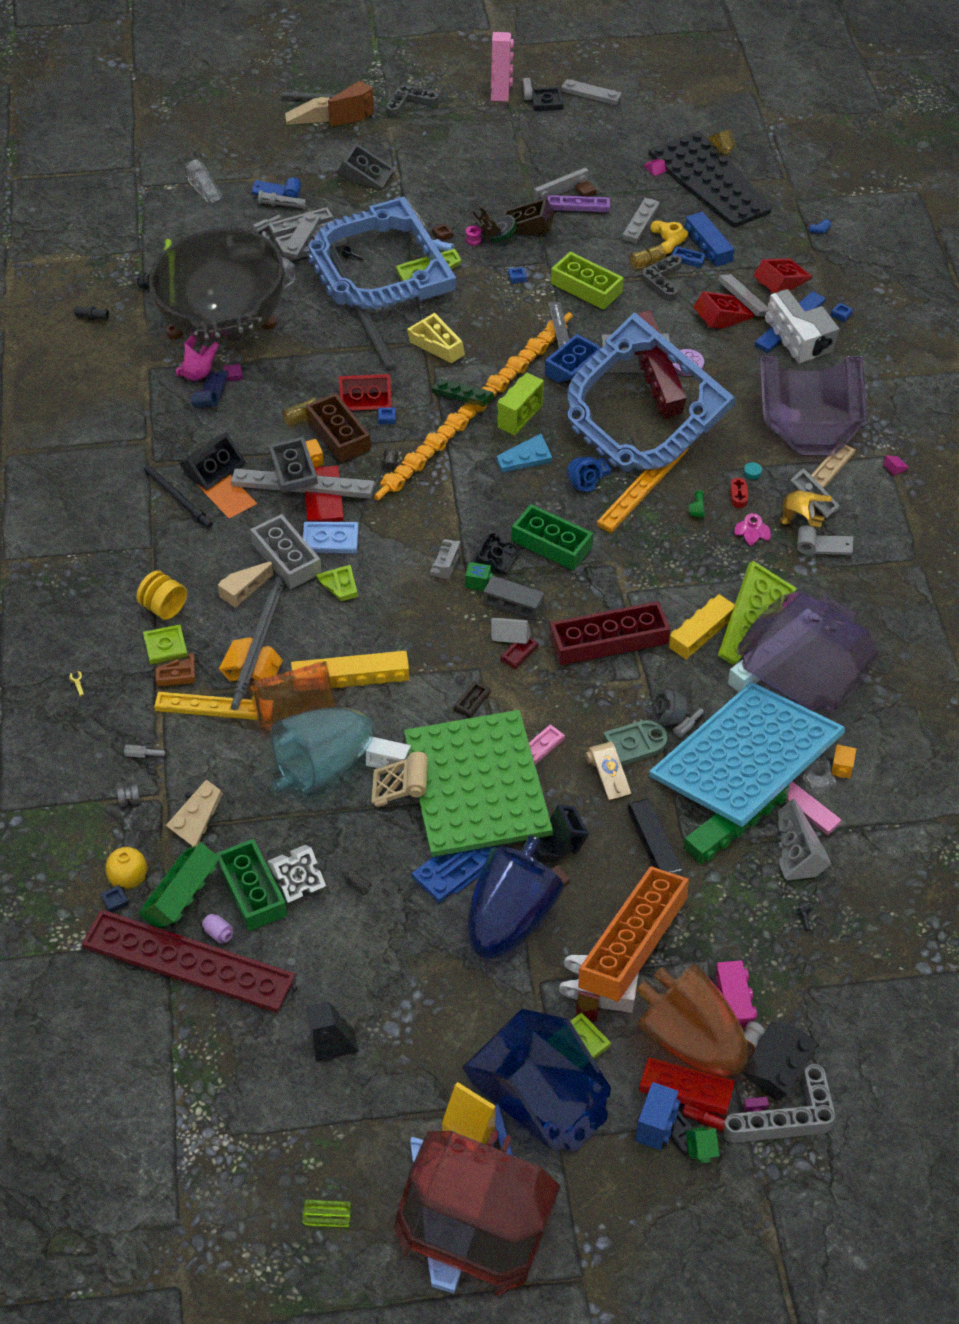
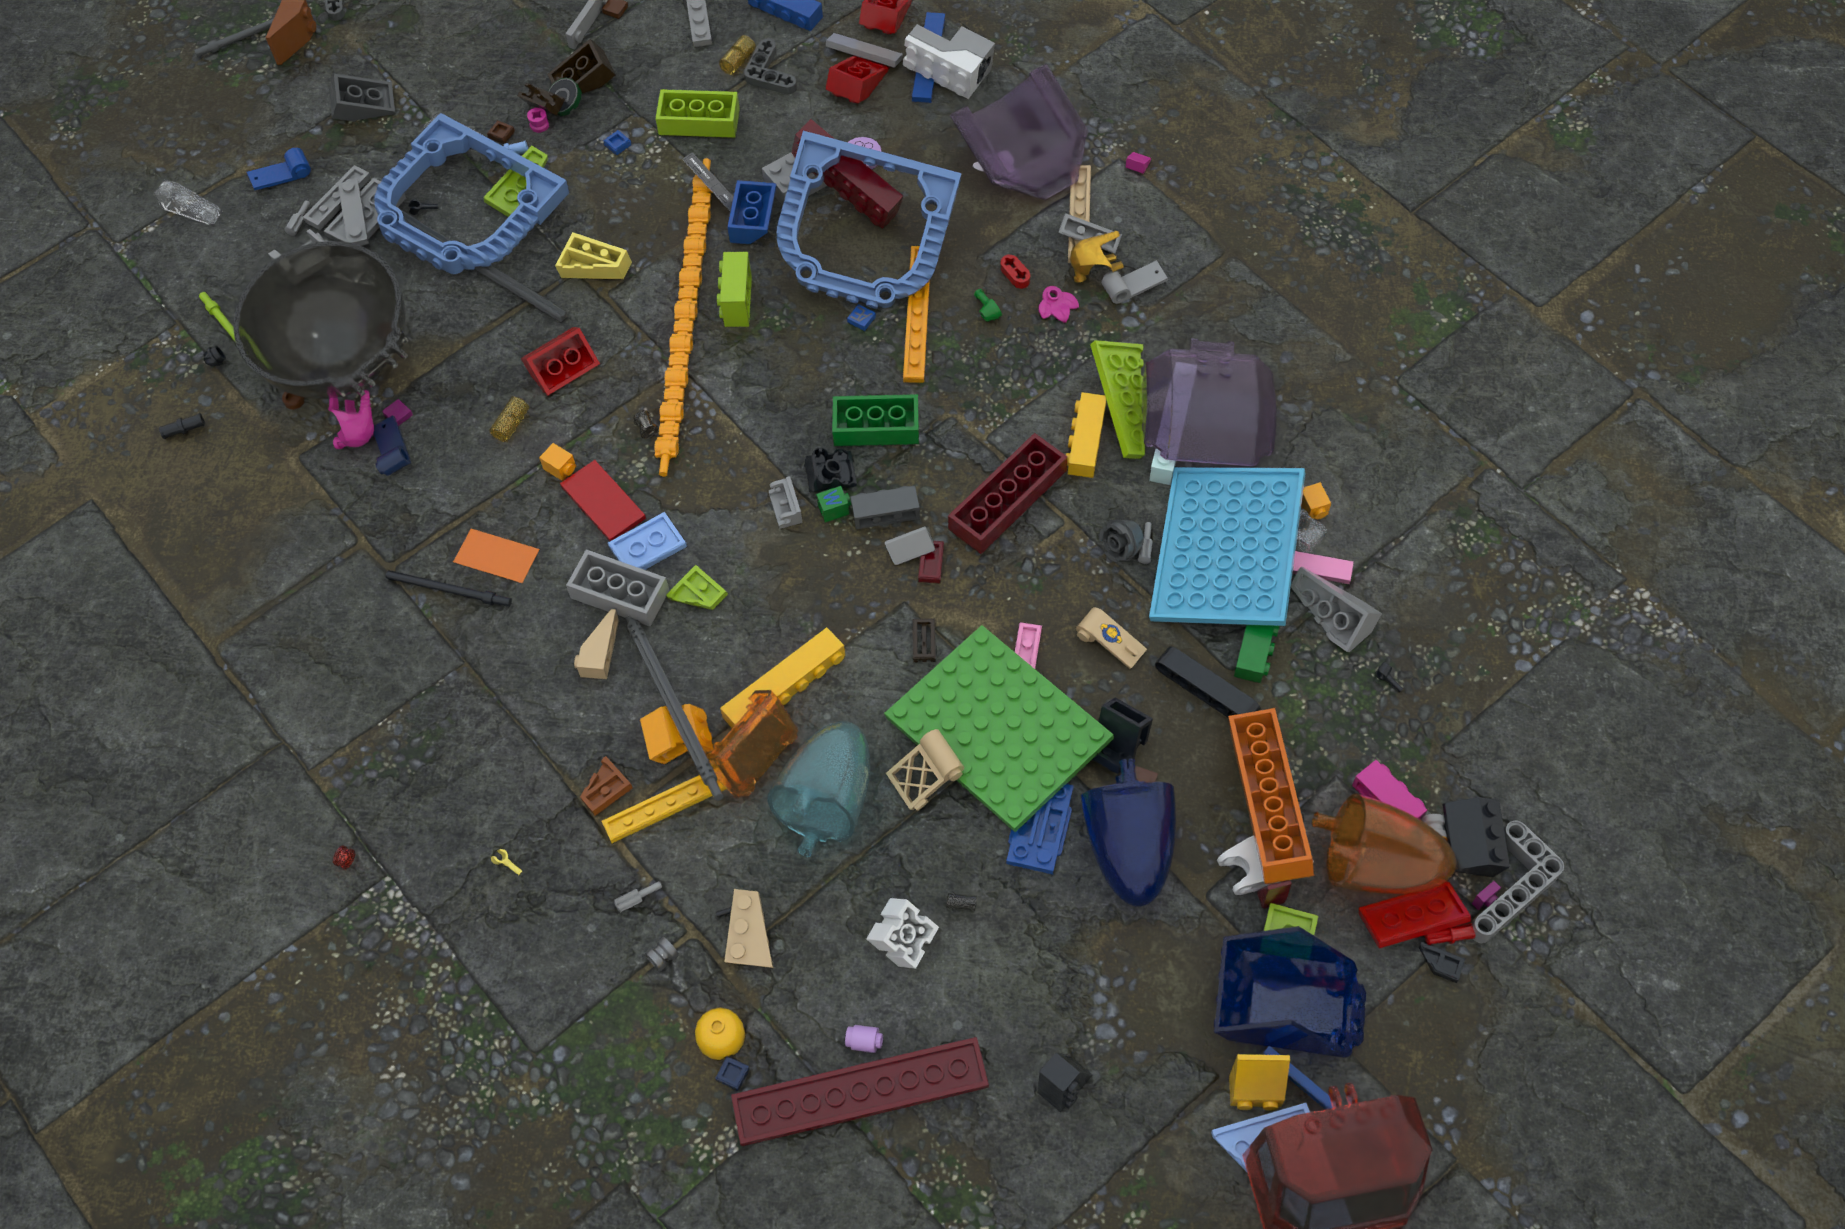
camera: 30 degrees left, 10 degrees up
yellow wheel [136,570,187,620] -> none
green brick [137,842,219,928] -> none
lime tile [143,625,188,665] -> none
black slope [179,432,246,490] -> none
green brick [215,839,287,932] -> none
light grey plate [231,469,375,499] -> none
light grey pin [258,190,306,209] -> none
dark grey slope [269,437,318,493] -> none
tan slope [285,97,329,125] -> none
reddish brown brick [306,393,371,463] -> none
white hinge [366,737,411,773] -> none
blue tile [378,408,396,424] -> none
dark green plate [431,379,494,407] -> none
dark azure wing [497,434,552,473] -> none
medium lavender plate [547,195,610,212] -> none
blue cone [567,457,603,492] -> none
sand green tile [603,720,667,766] -> none
blue brick [635,1082,681,1150] -> none
yellow head [650,221,689,254] -> none
blue tile [672,246,706,268] -> none
green brick [686,1127,719,1163] -> none
teal tile [744,462,762,479] -> none
blue tile [830,303,854,322] -> none

